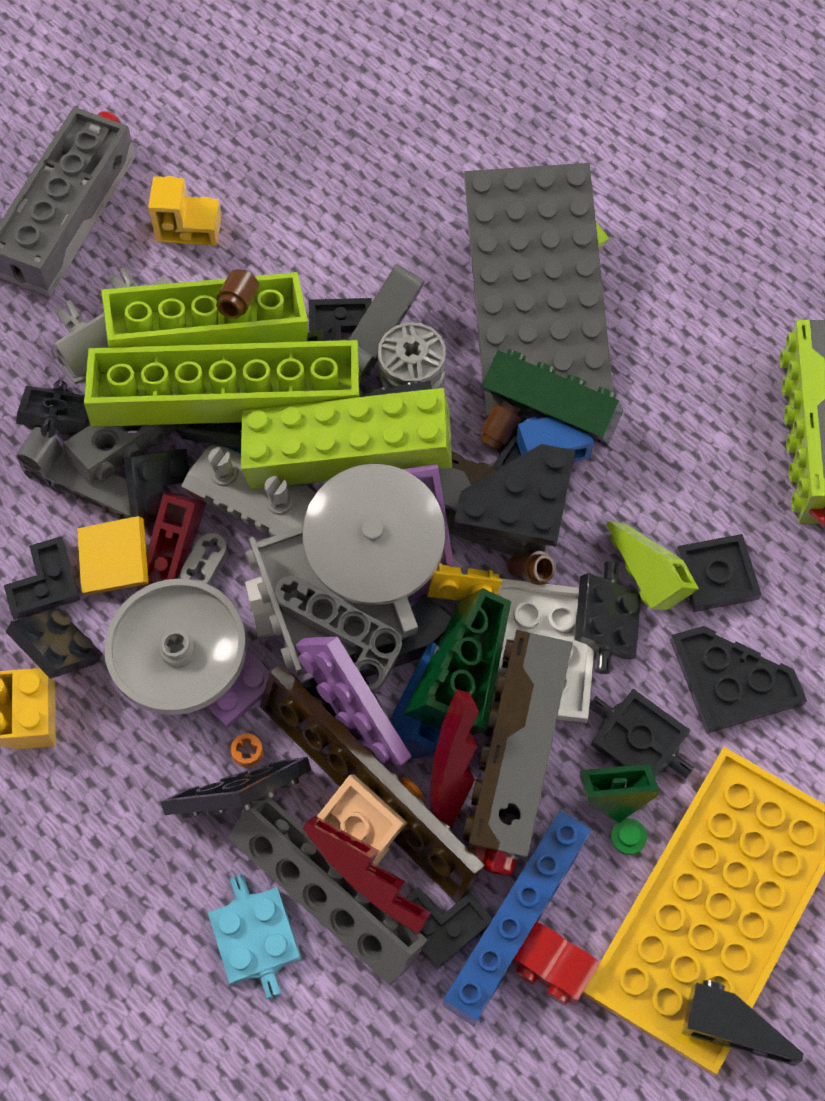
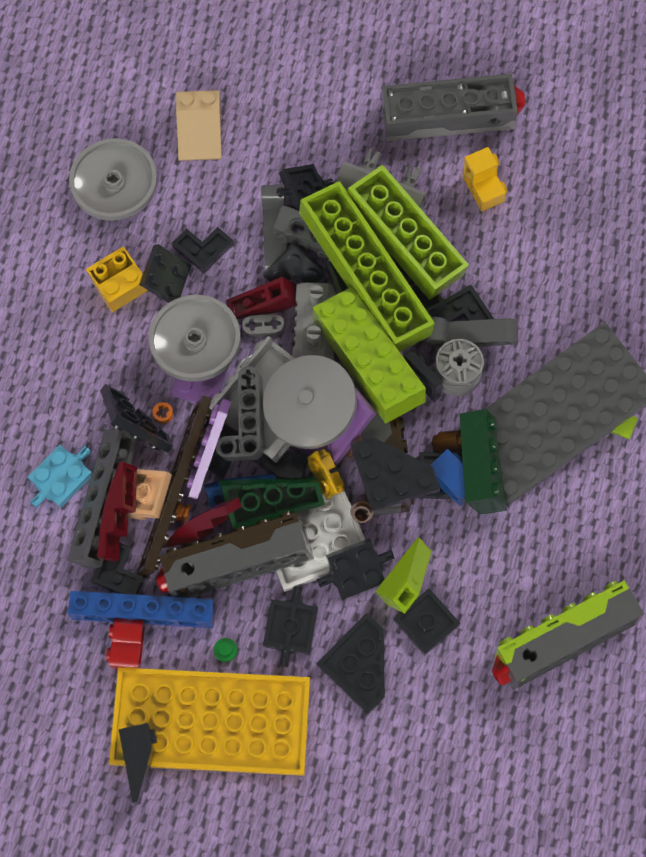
camera: 65 degrees right, 5 degrees up
yellow tile [77,516,149,595] -> none
reddish brown brick [216,269,260,319] -> none
dark green slope [579,764,659,823] -> none

